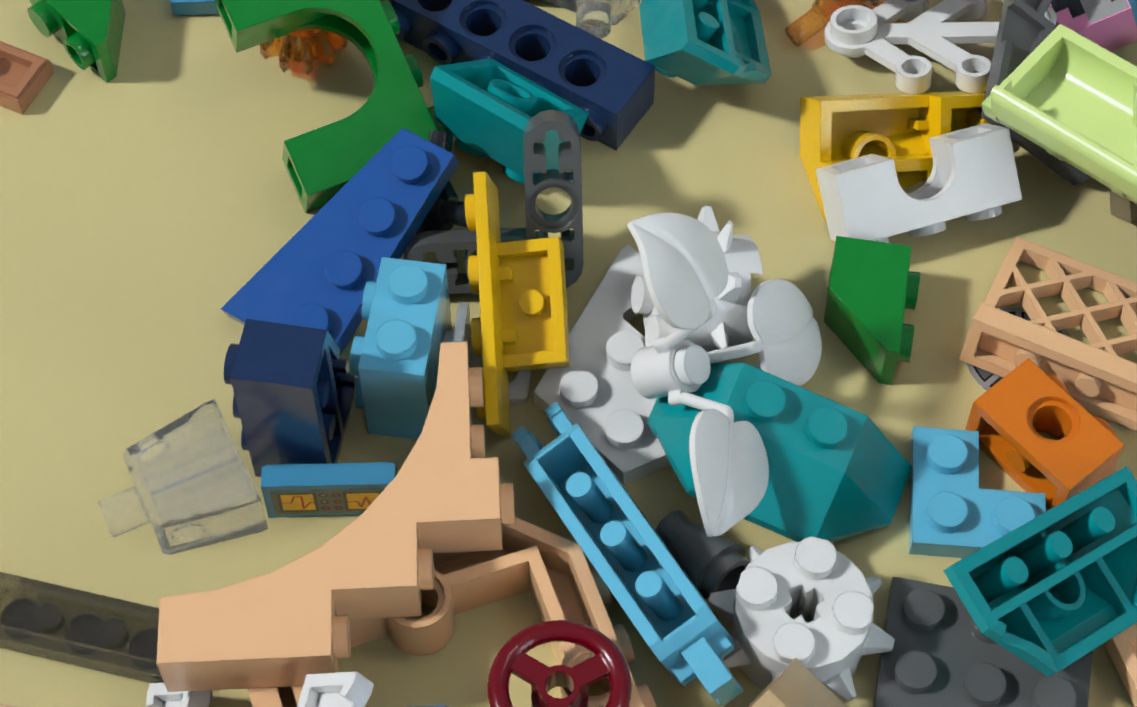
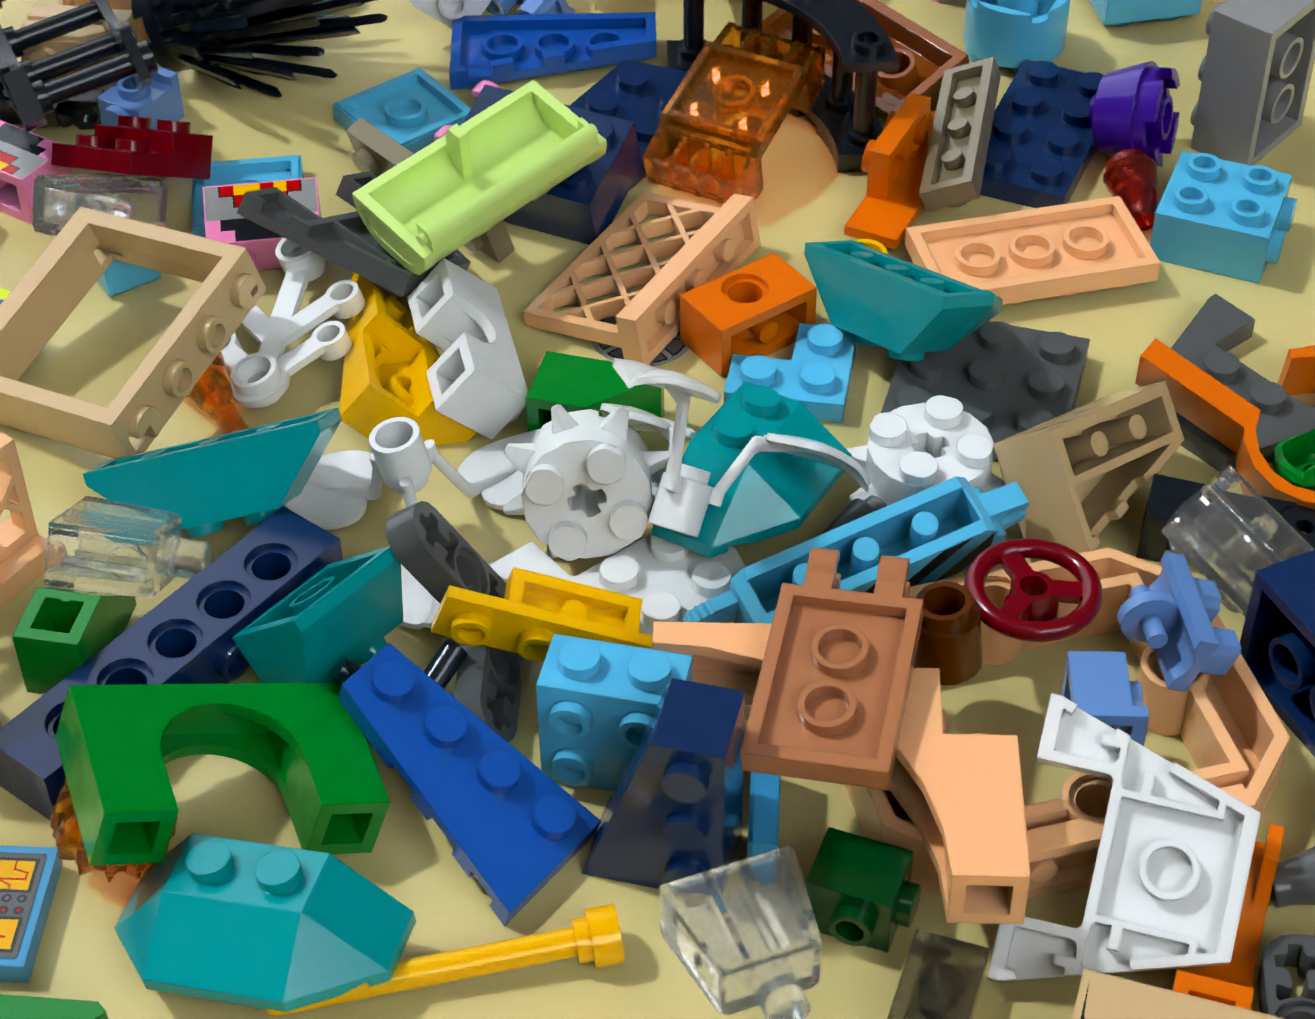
camera: 85 degrees left, 15 degrees down
none -> teal wedge [114,833,416,1012]
none -> yellow piece [263,903,625,1016]
none -> white plant [285,417,540,630]
none -> nougat tile [740,547,923,790]
none -> dark green brick [803,827,922,953]
none -> reddish brown brick [914,581,982,686]

